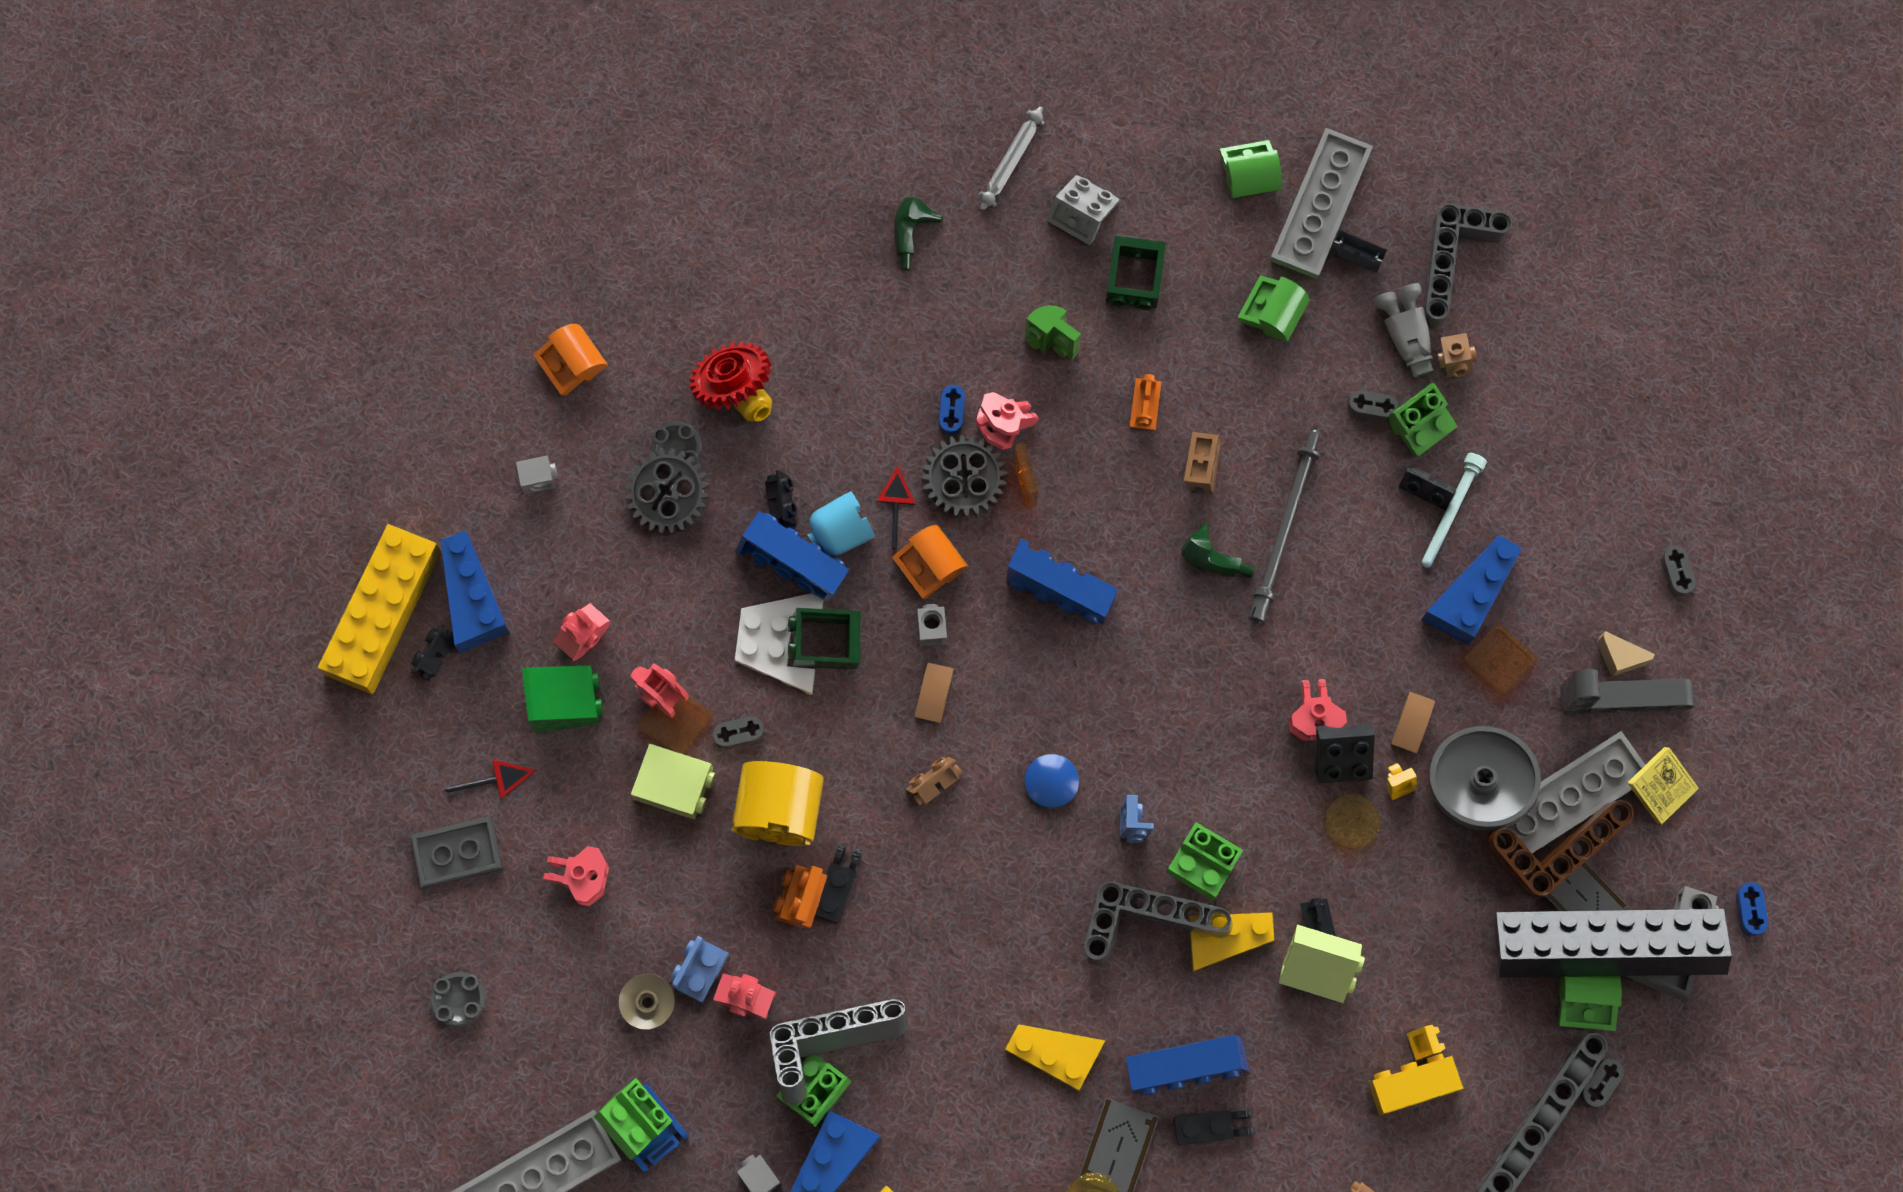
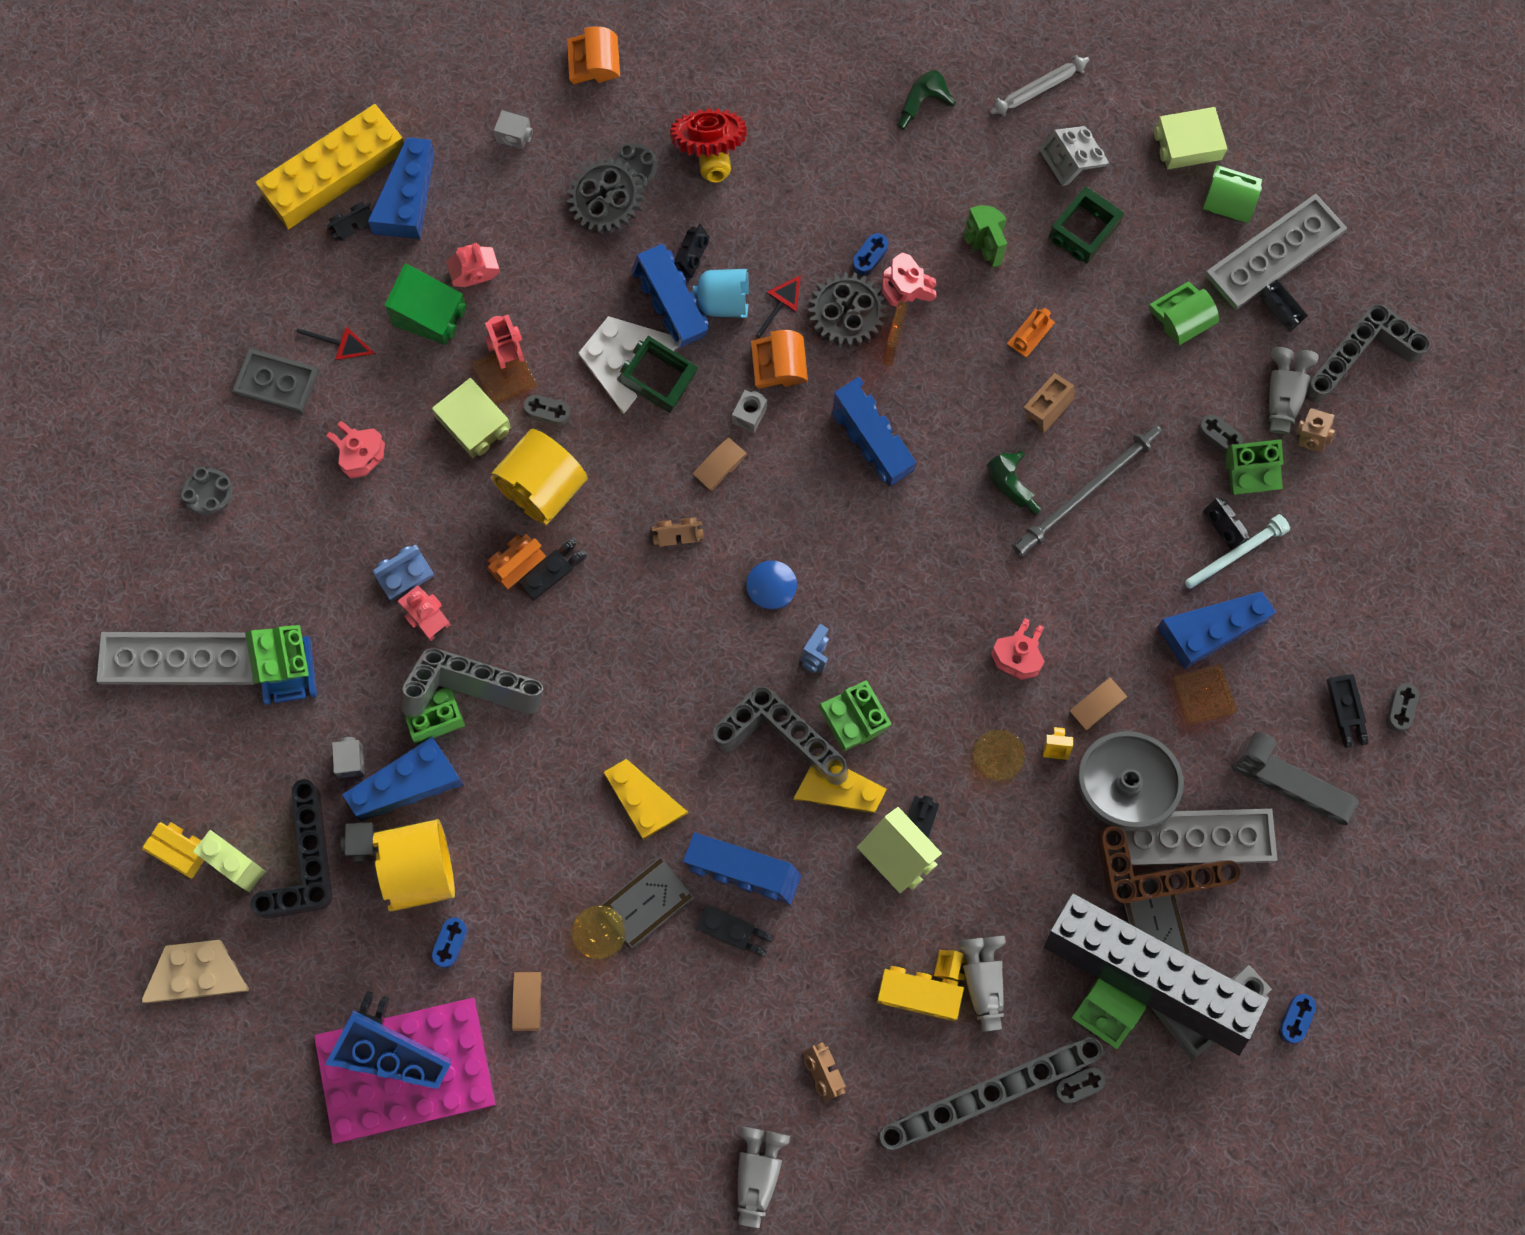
camera: 30 degrees right, 0 degrees up
dark tan dish [619,974,675,1030] -> none
black brick [1315,722,1375,783] -> none
tan slope [1597,631,1655,677] -> none
light yellow tile [1628,747,1699,824] -> none
none -> light grey piece [958,936,1006,1032]
none -> yellowish green brick [1154,107,1227,170]
none -> black hinge [1326,674,1368,748]

